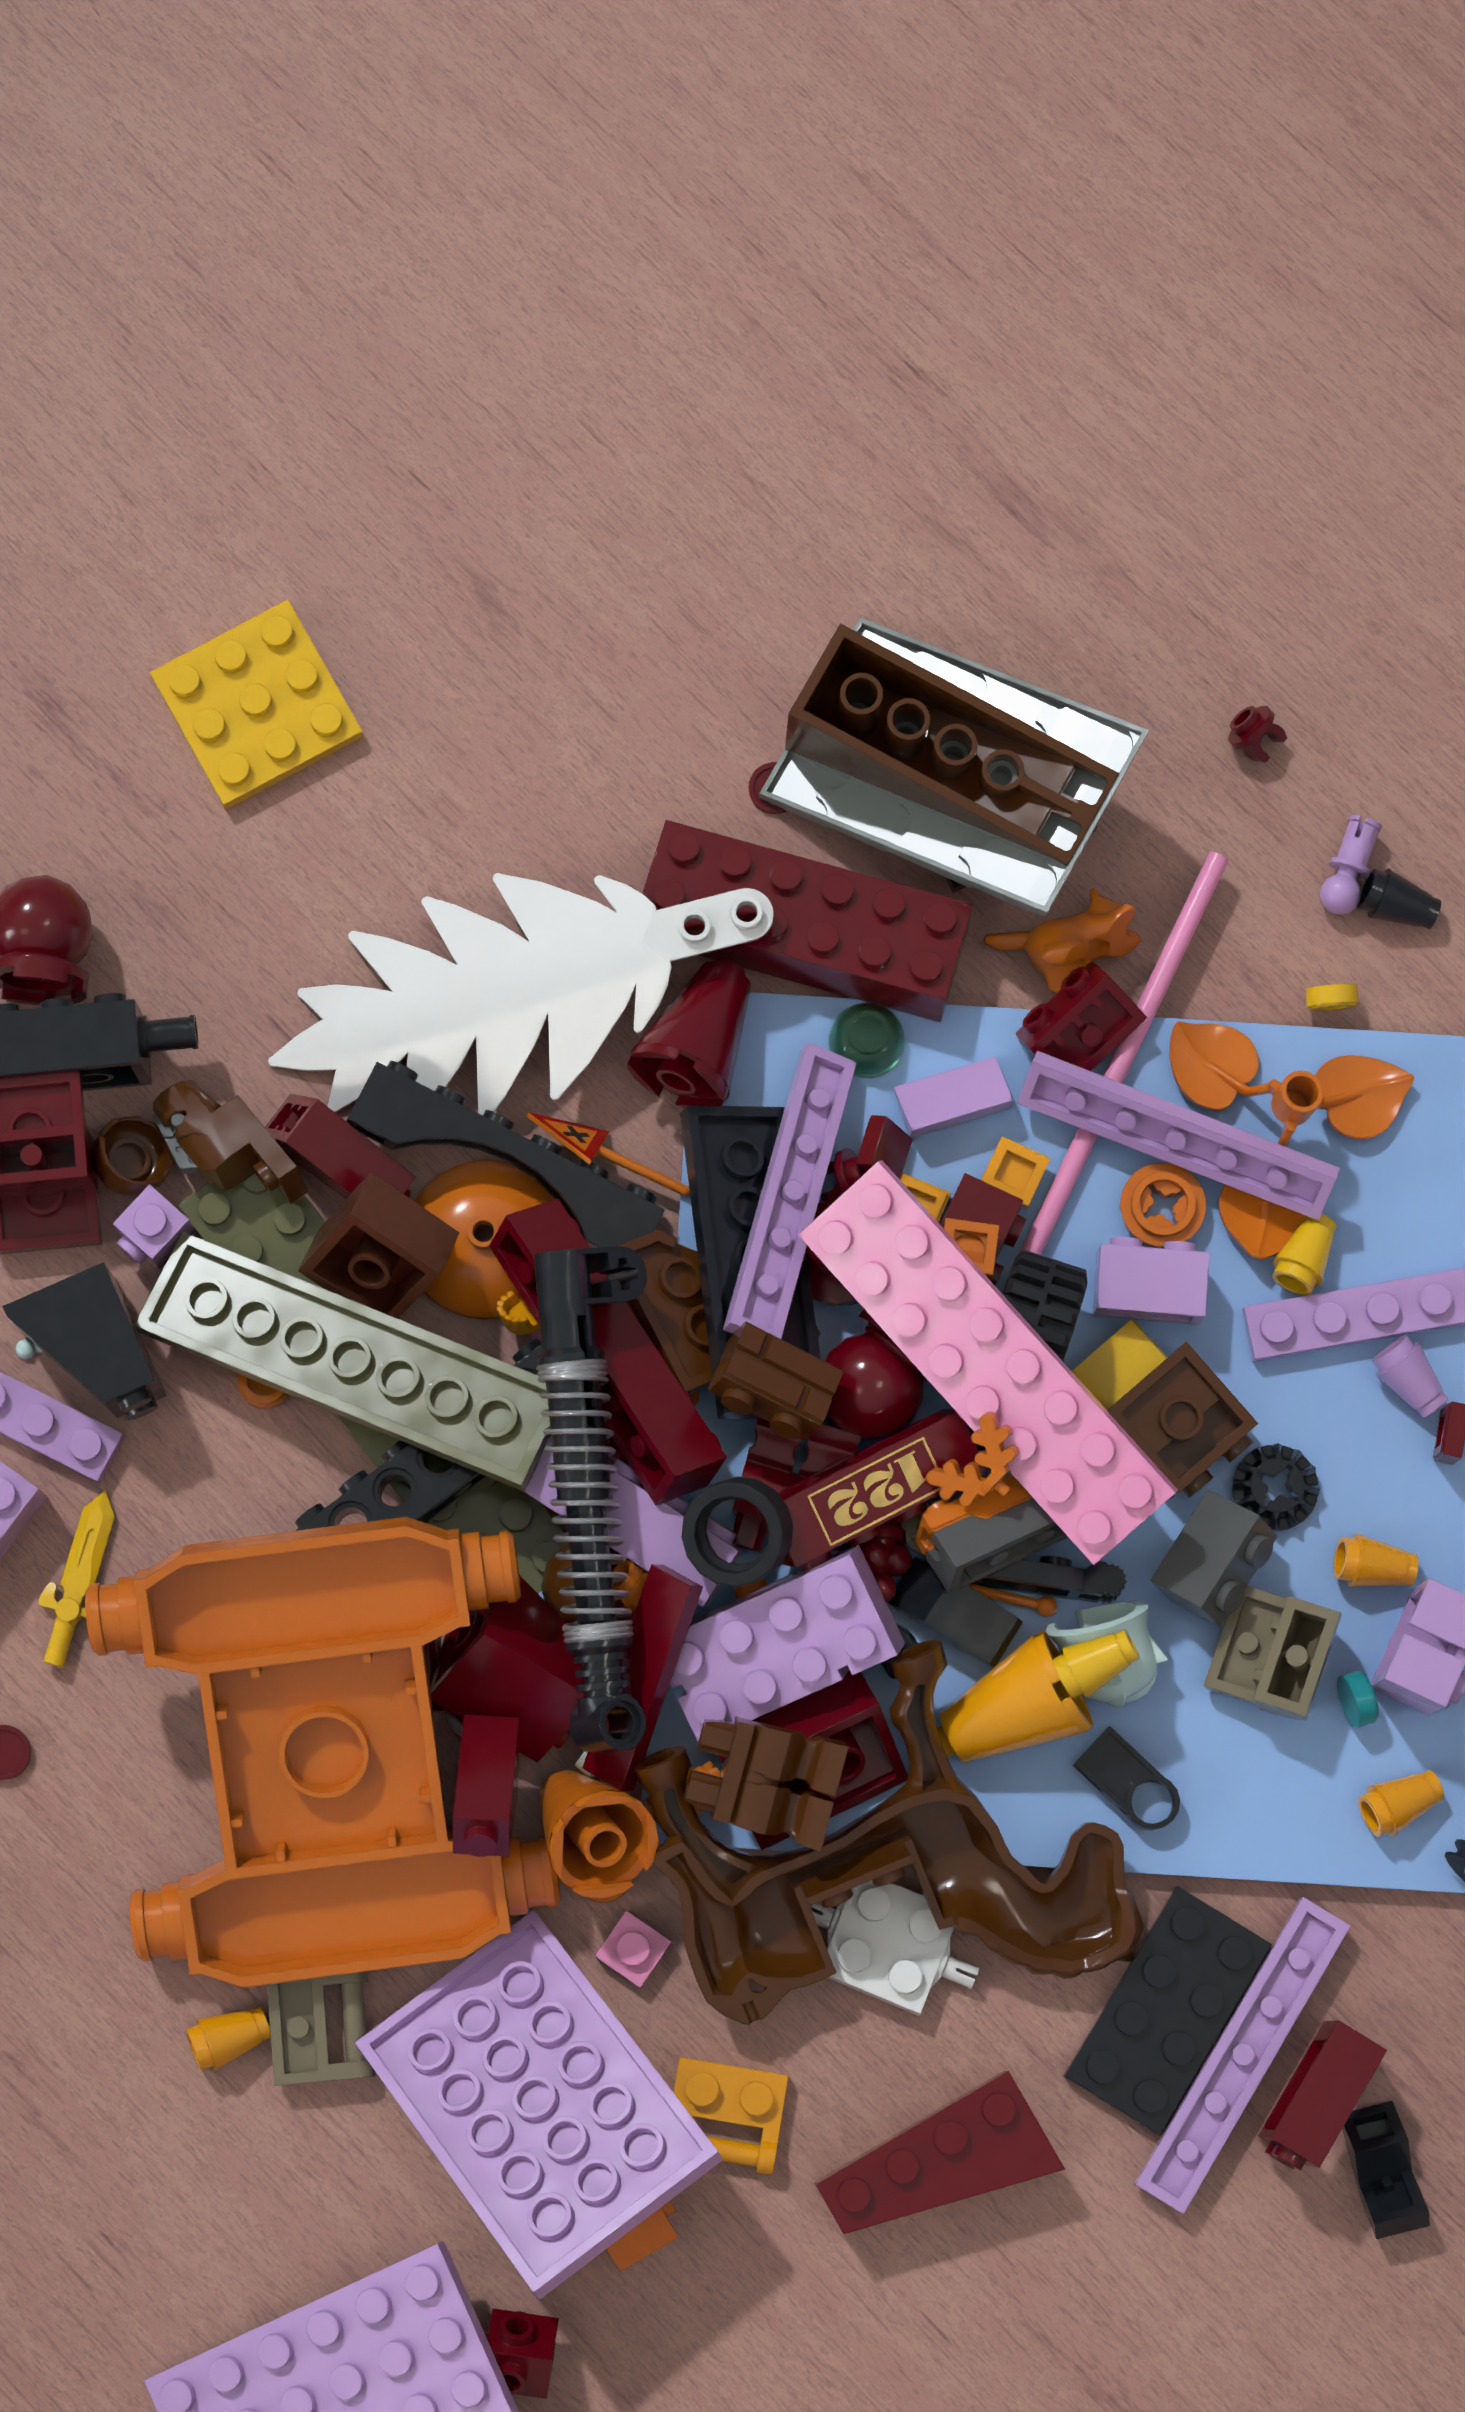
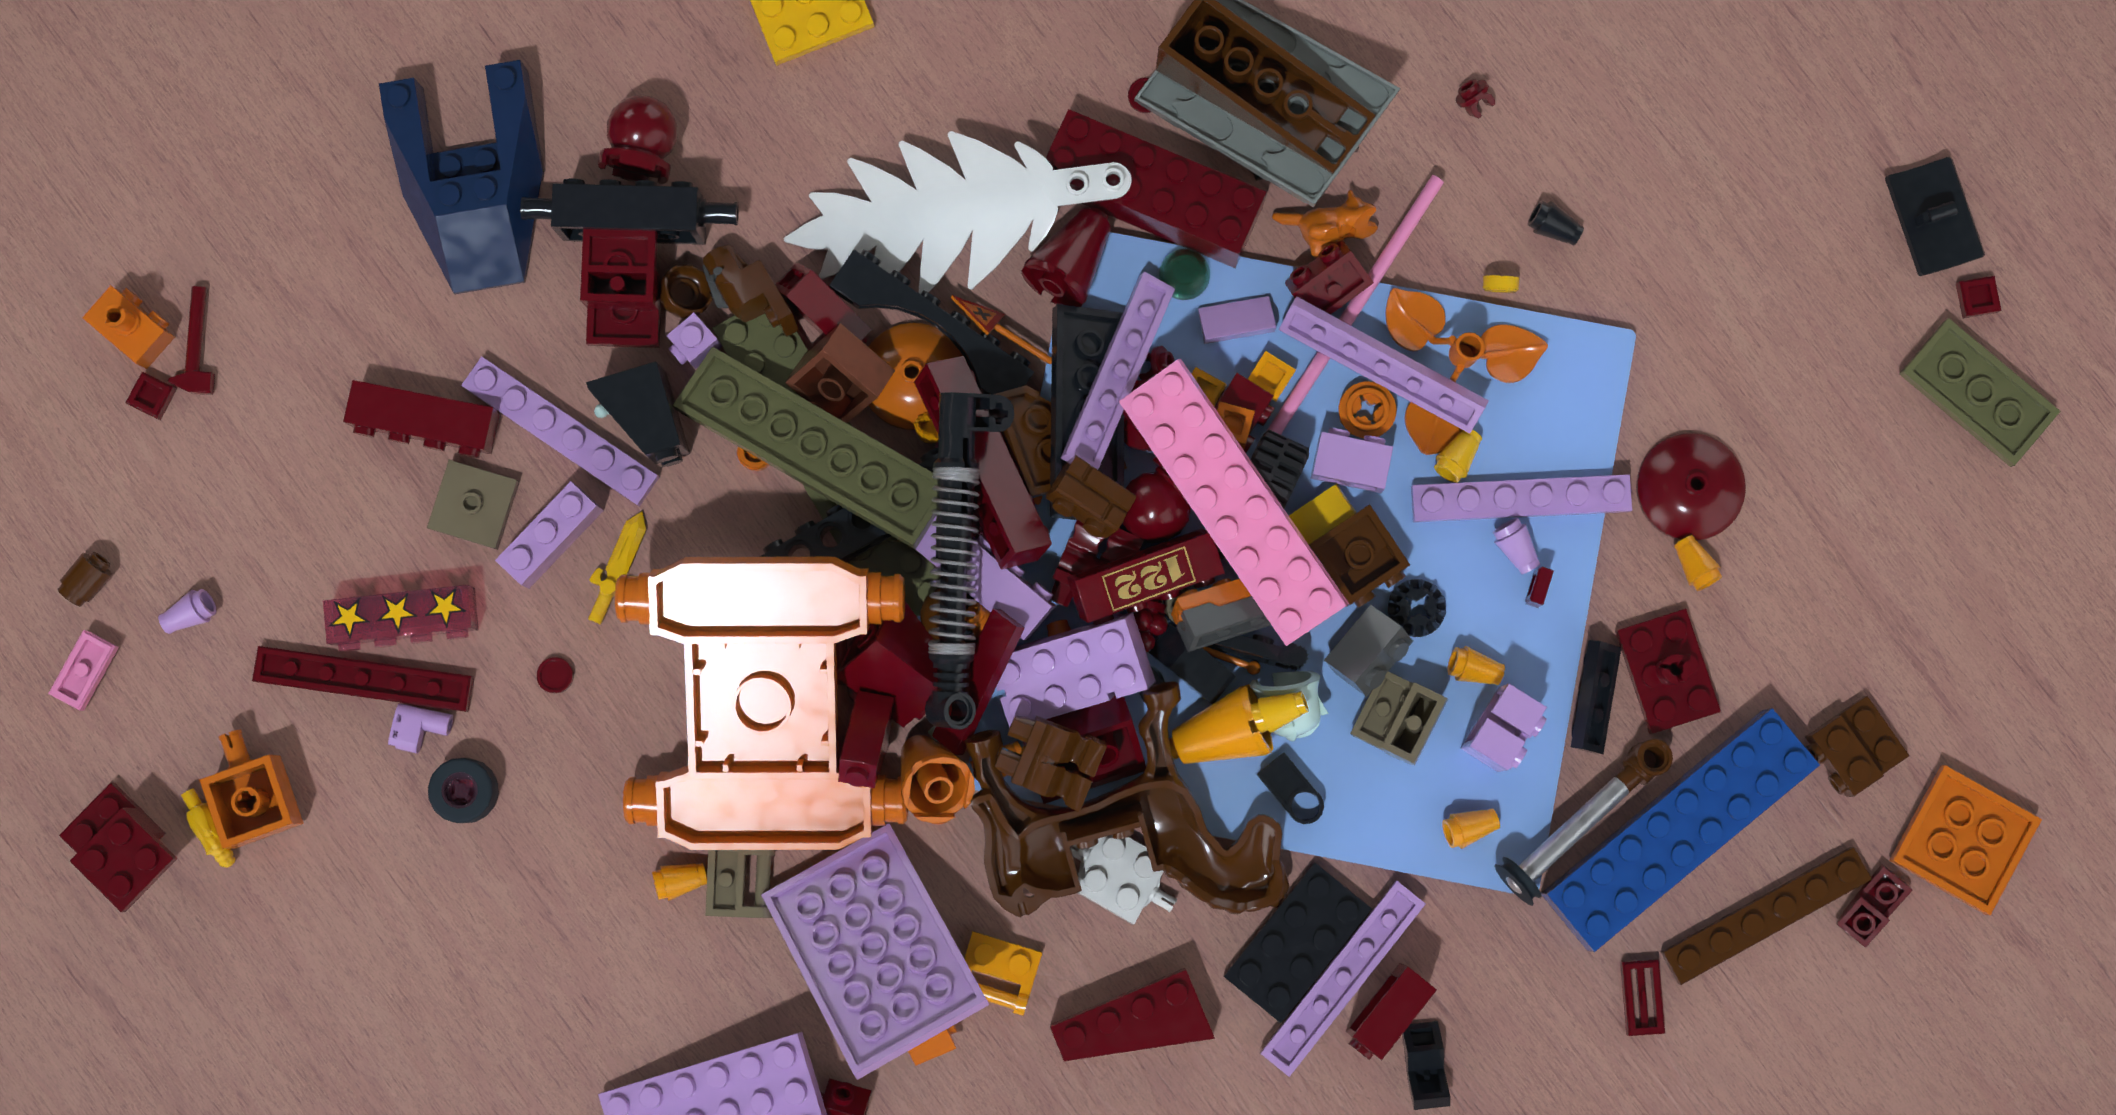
camera: 15 degrees right, 5 degrees up
bright pink plate [595,1910,672,1988] -> none
black tyre [681,1477,794,1587] -> none
dark red tile [856,1115,913,1180] -> none
orange animal [926,1411,1019,1506] -> none
lavender pin [1319,815,1382,915] -> none
teal tile [1337,1670,1379,1728] -> none

